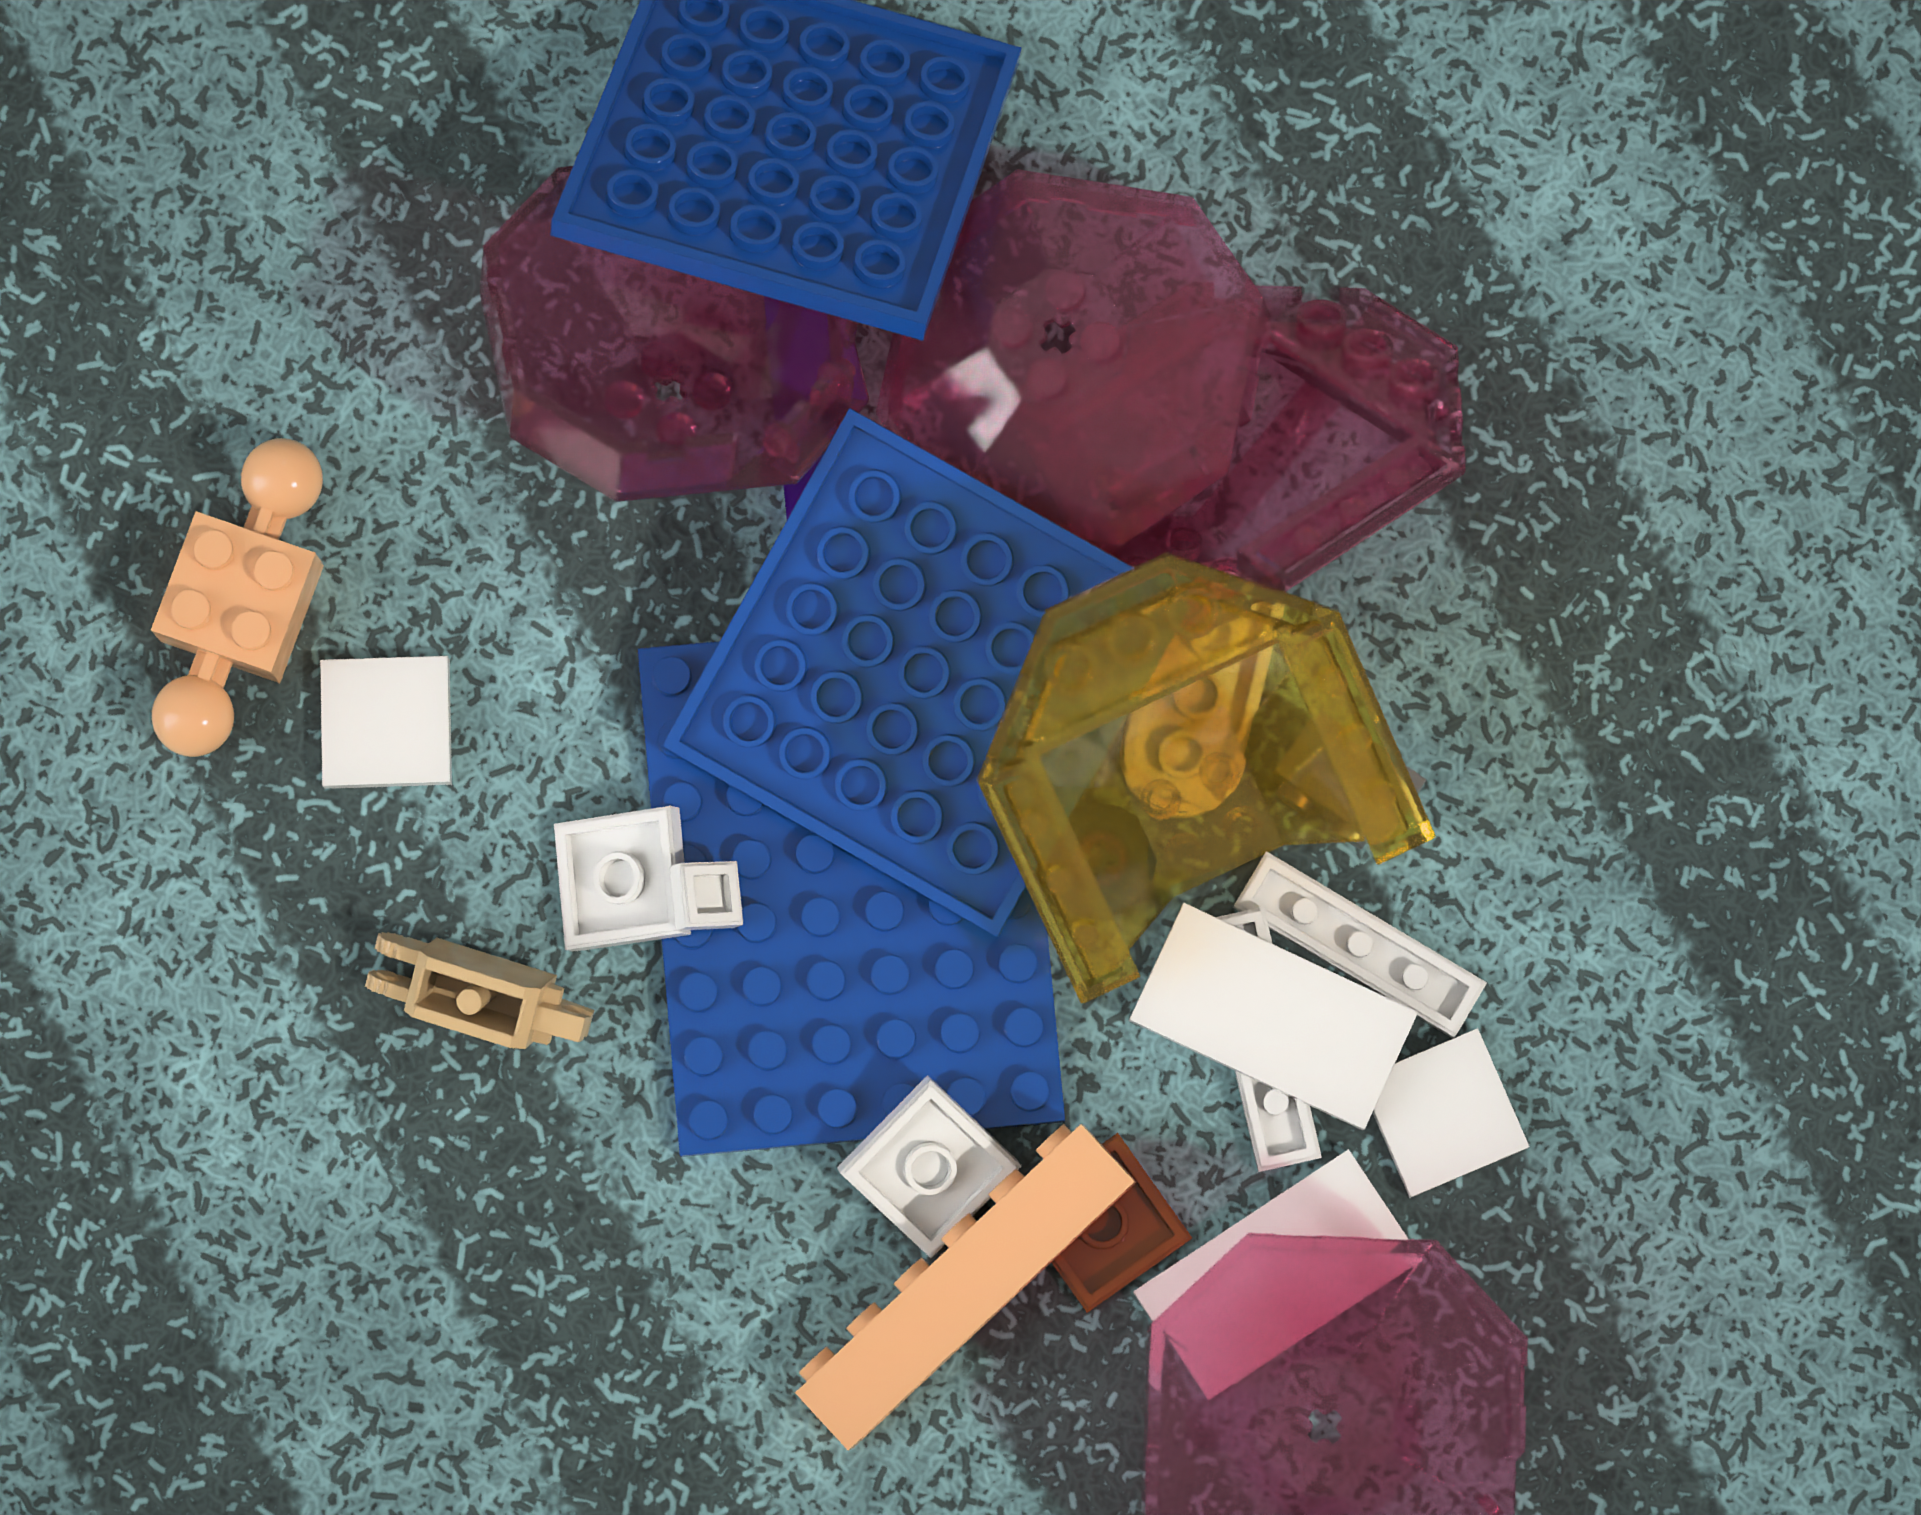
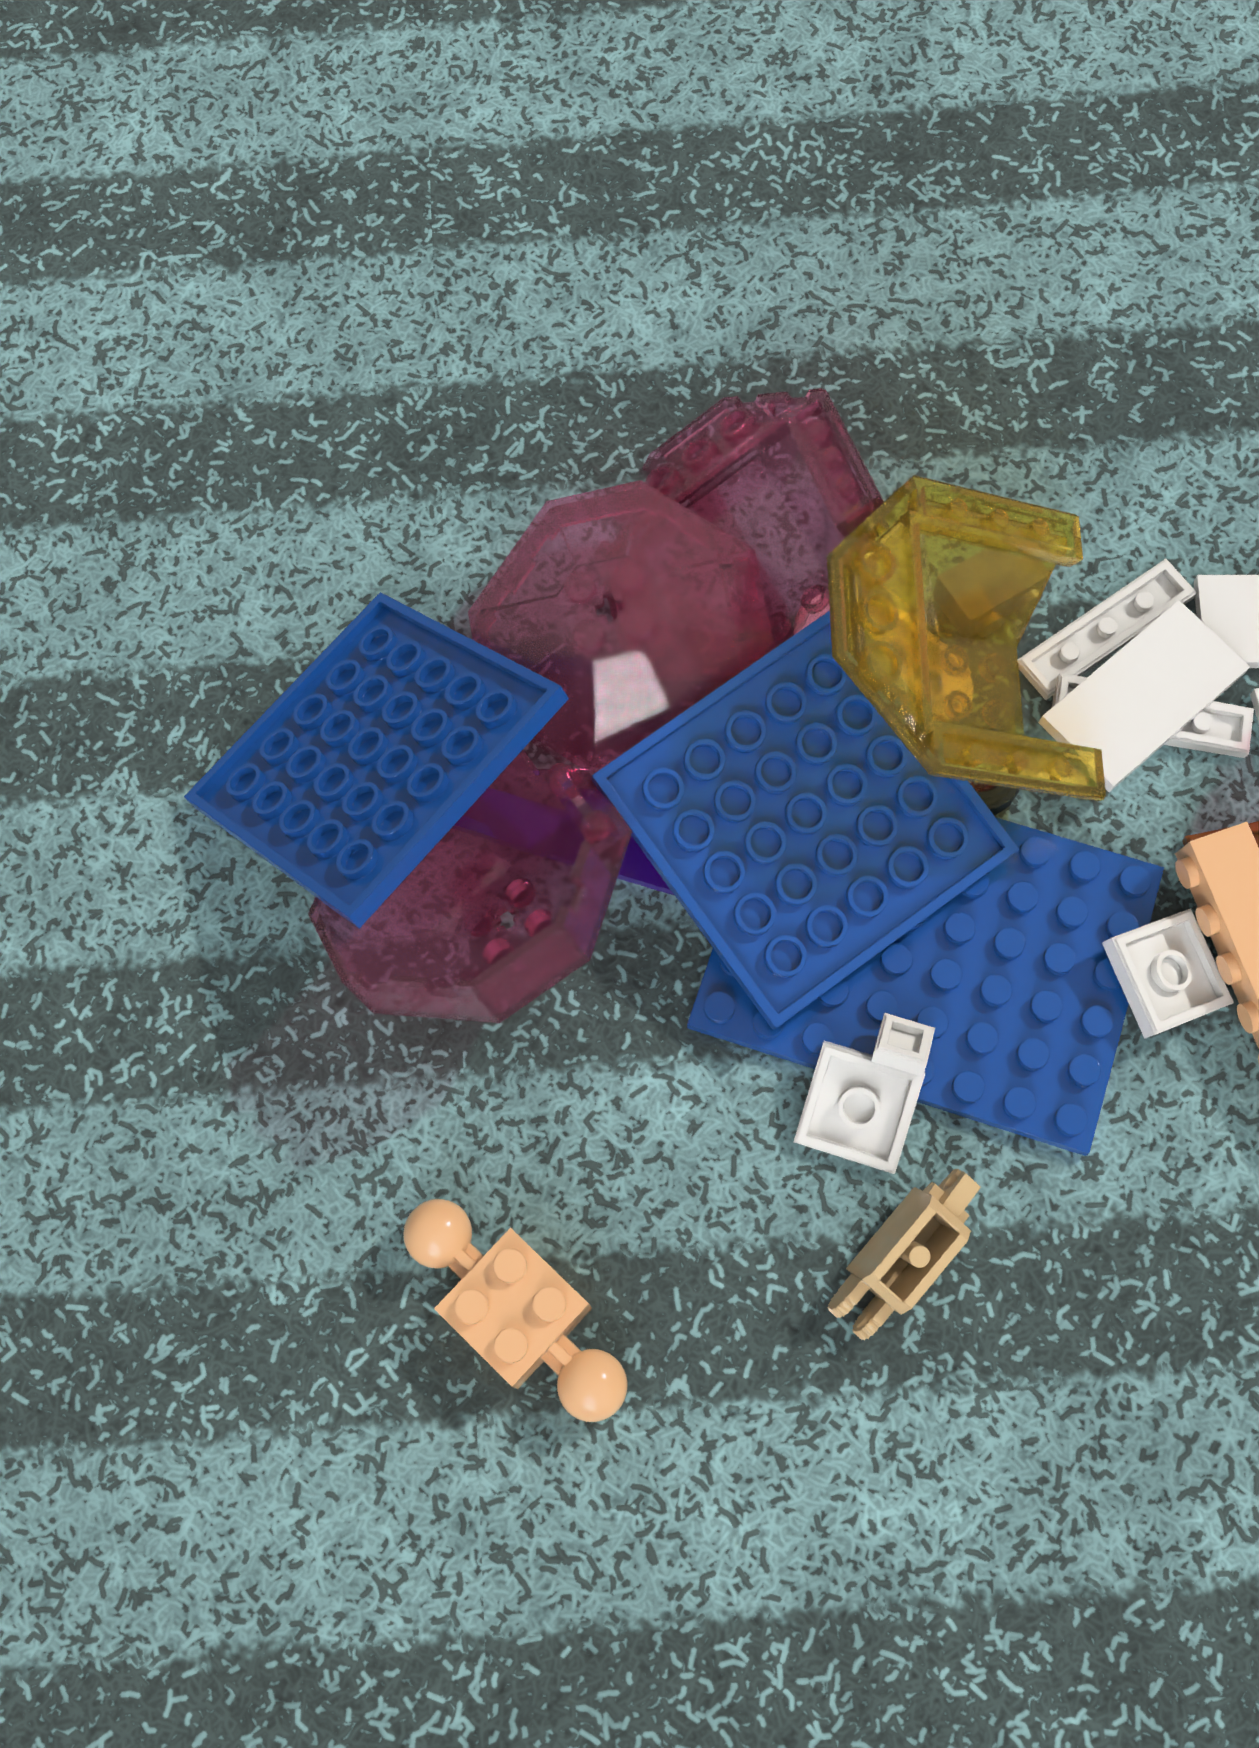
camera: 60 degrees left, 10 degrees down
white tile [320,656,452,789] -> none

